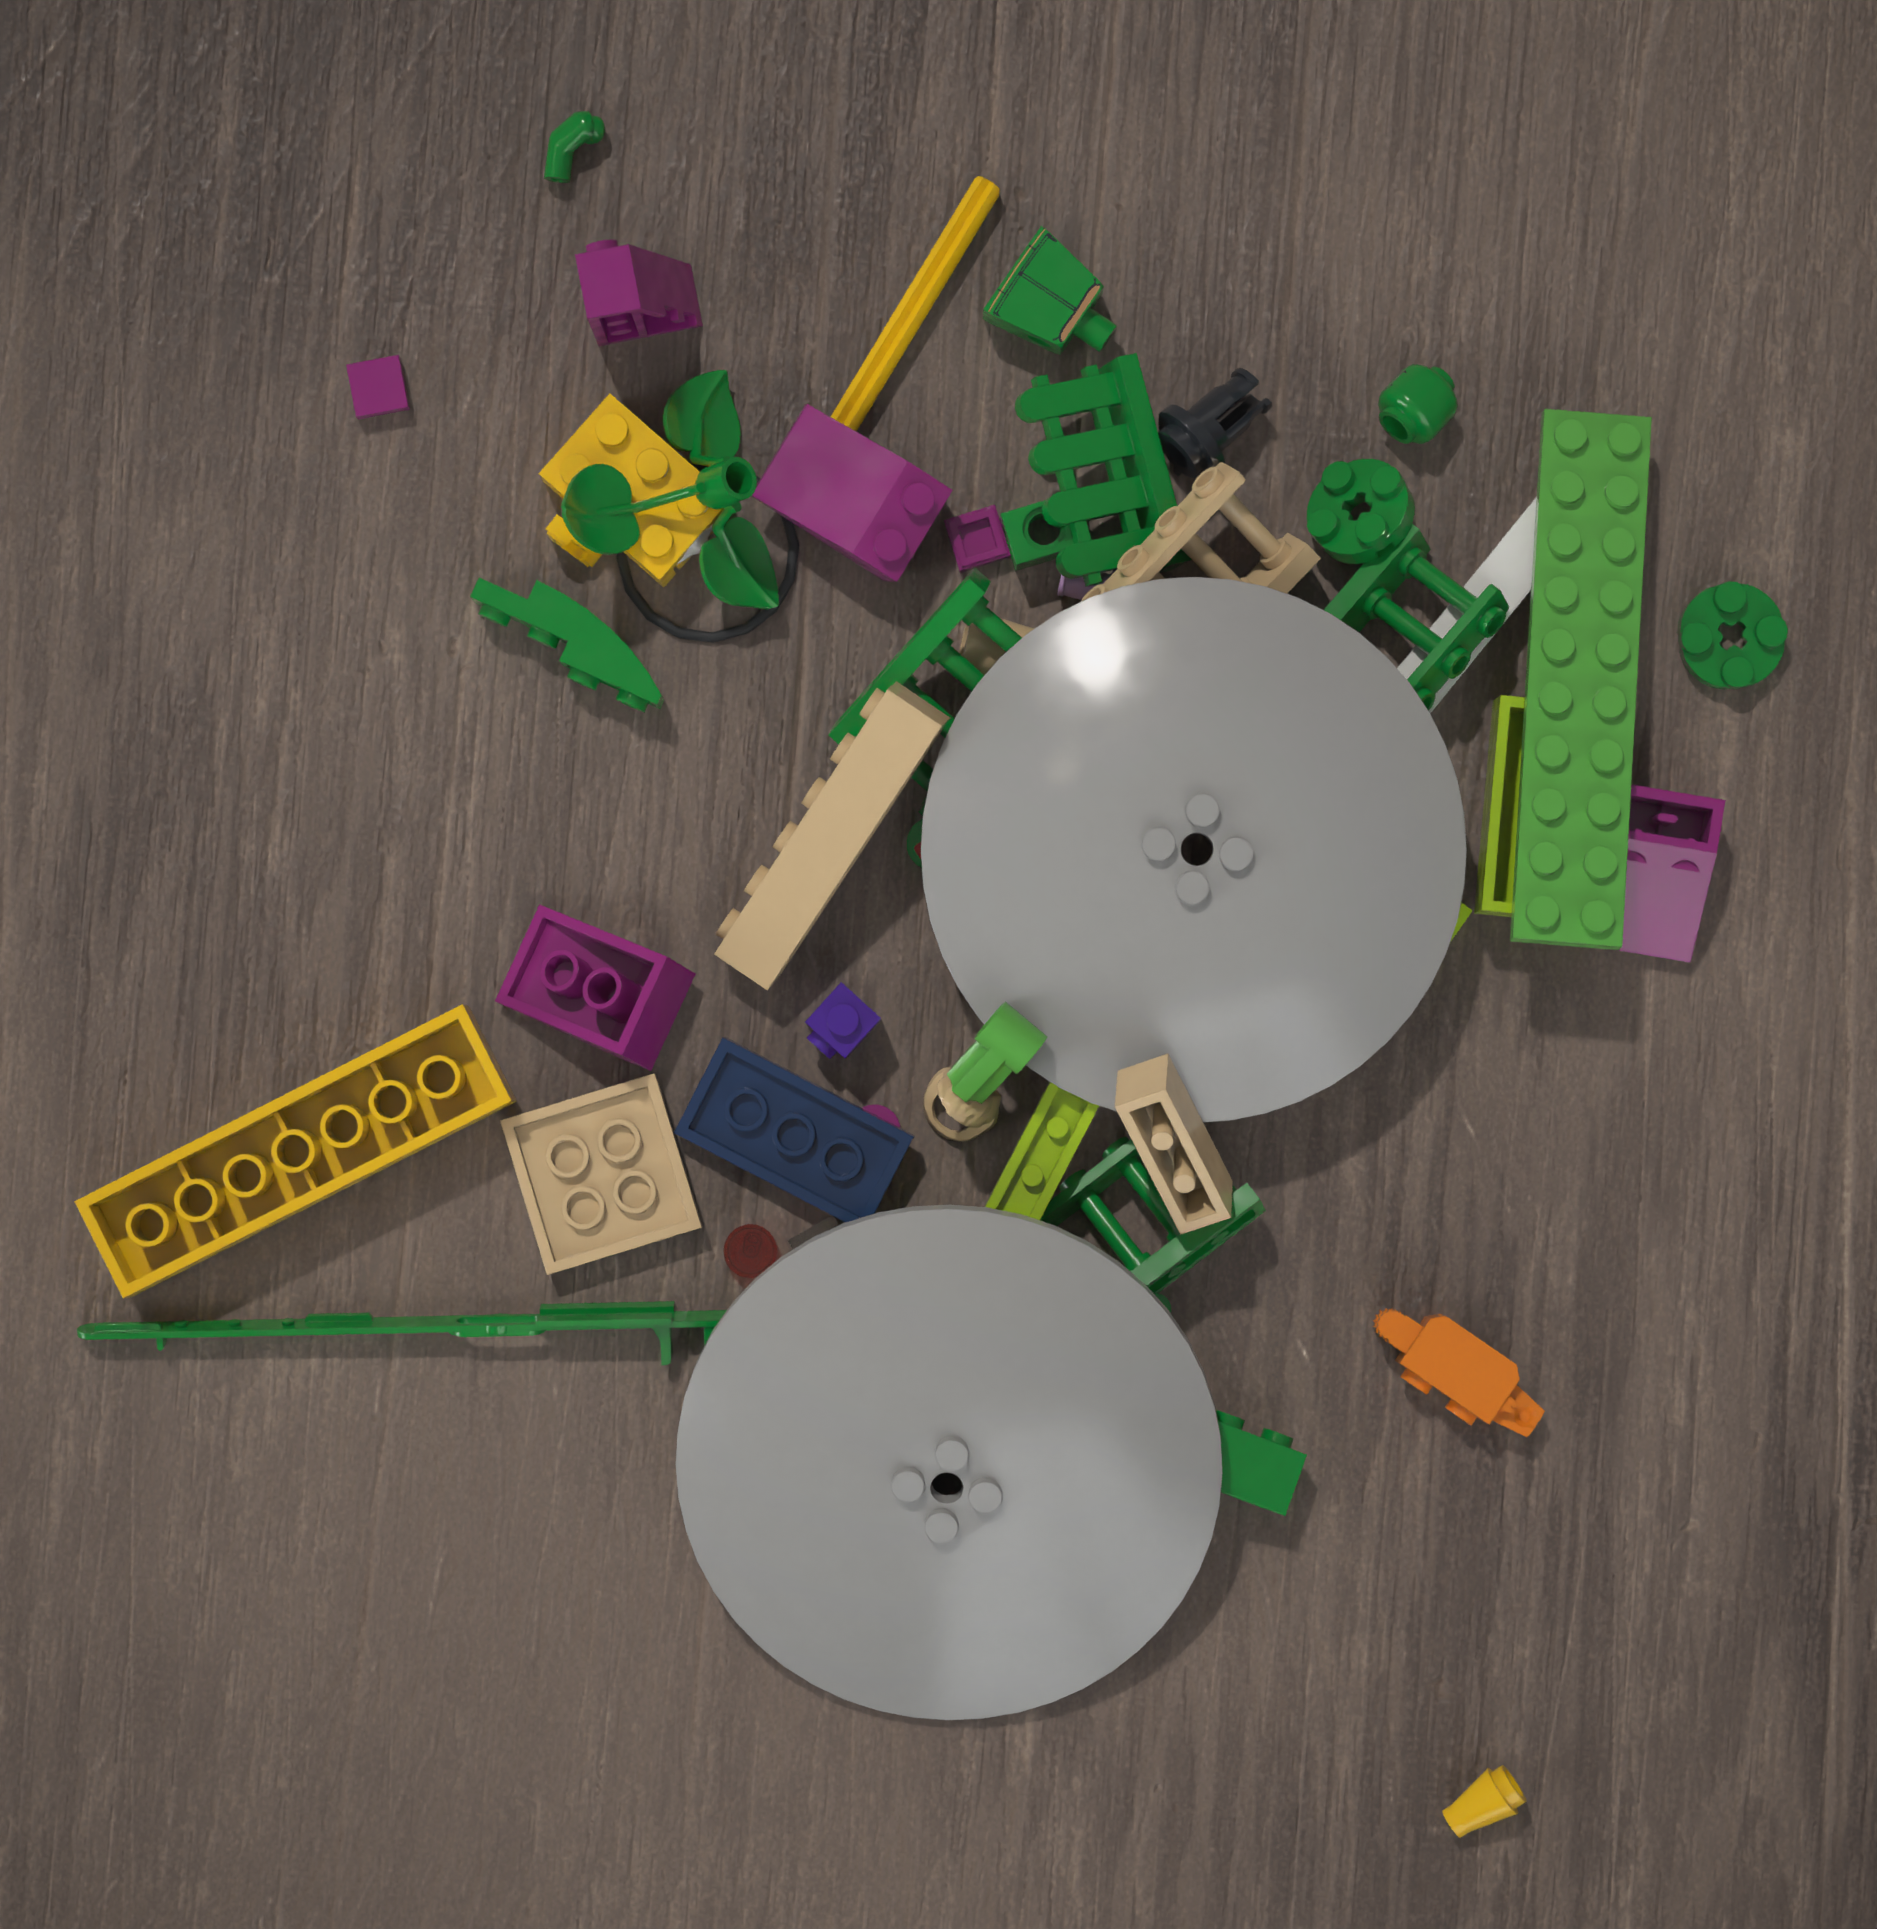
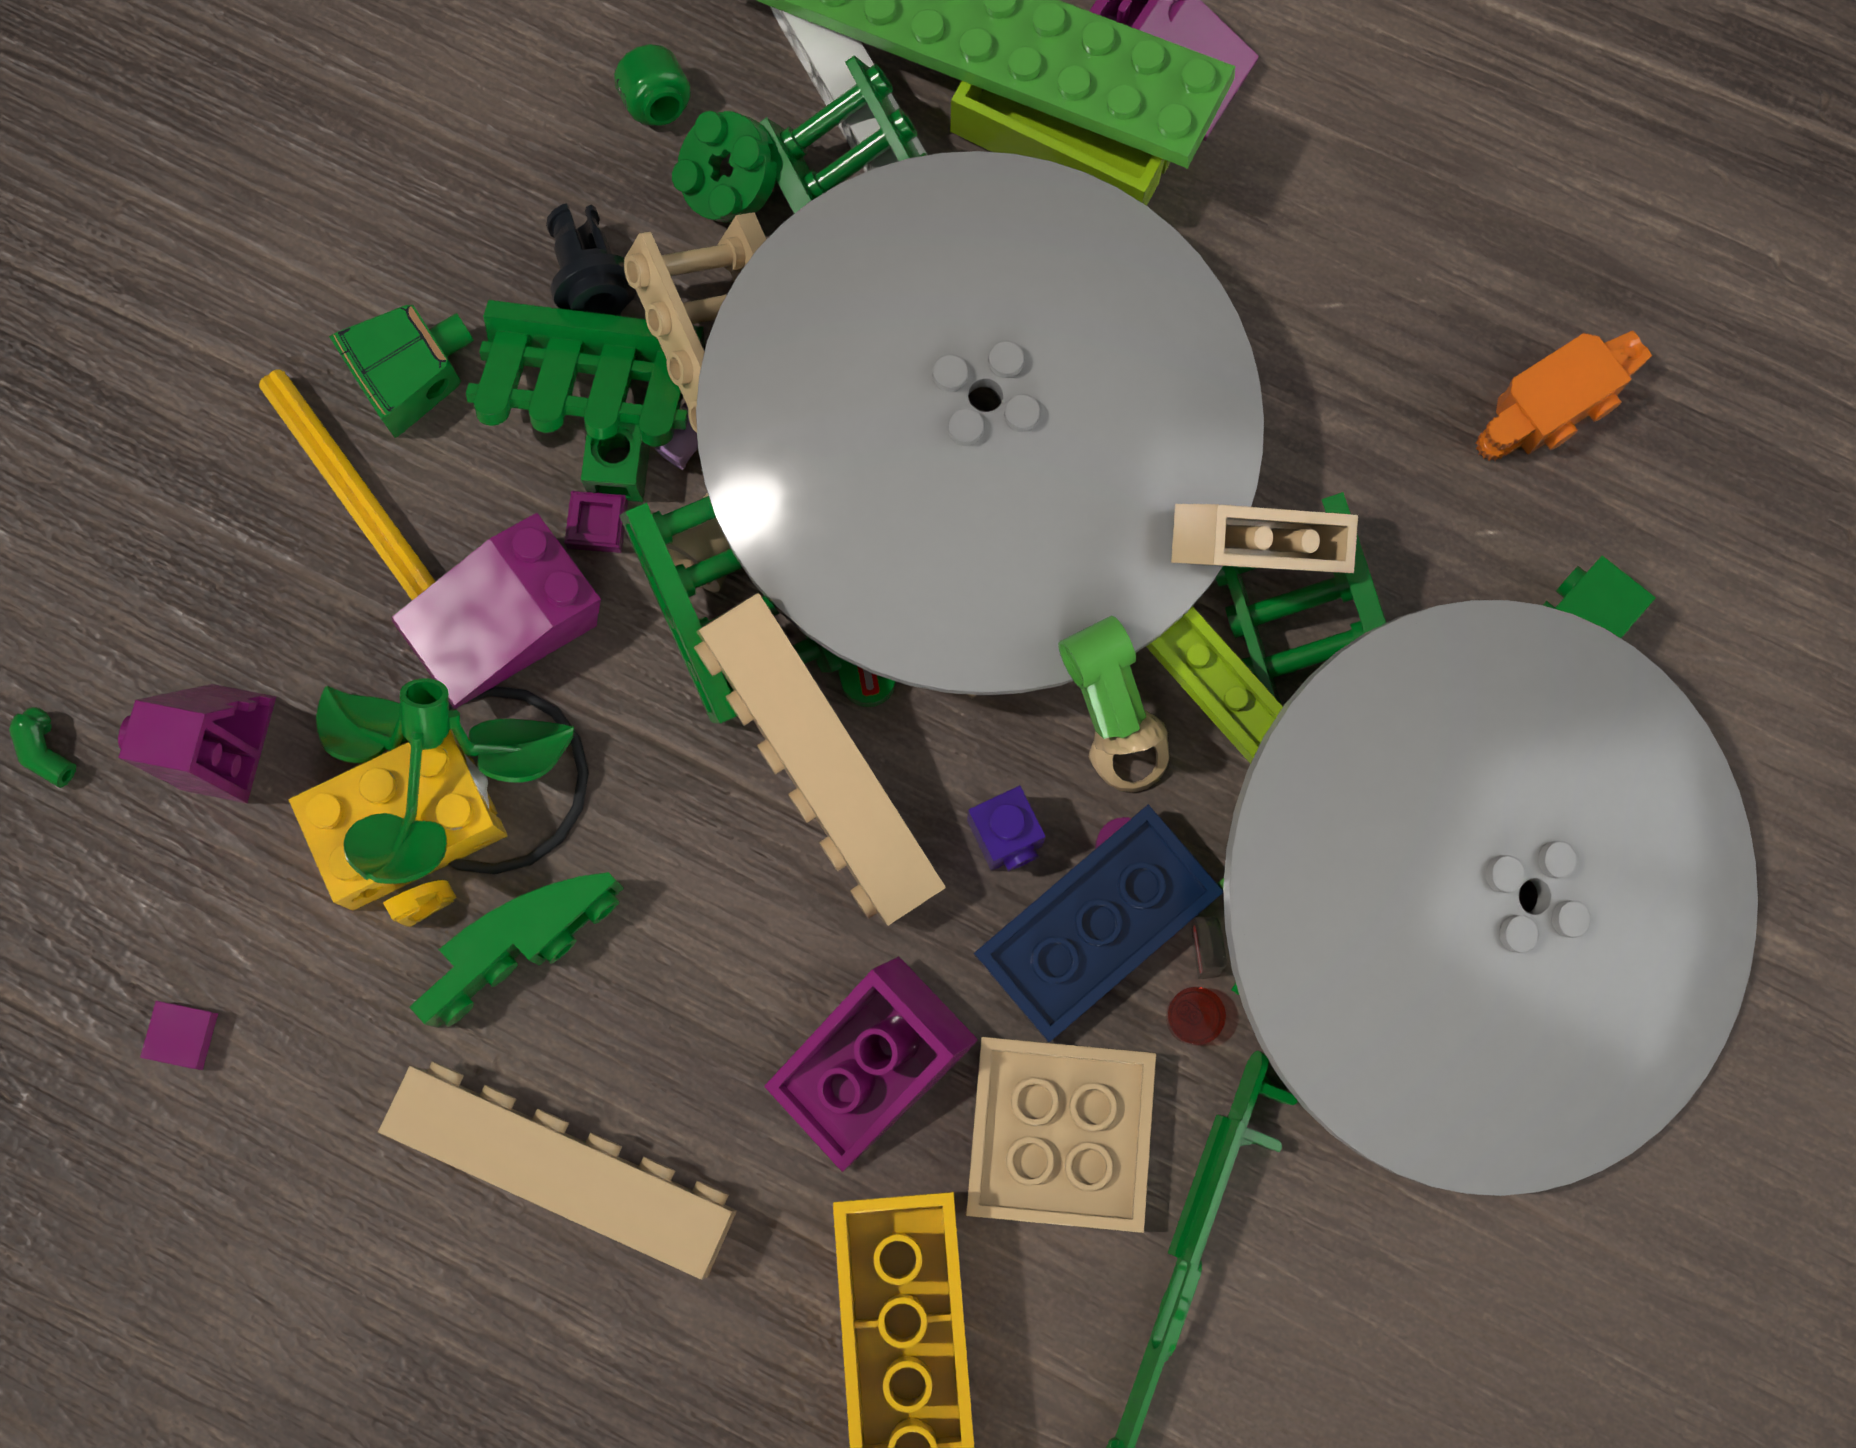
camera: 65 degrees left, 10 degrees down
none -> tan brick [378,1061,737,1280]

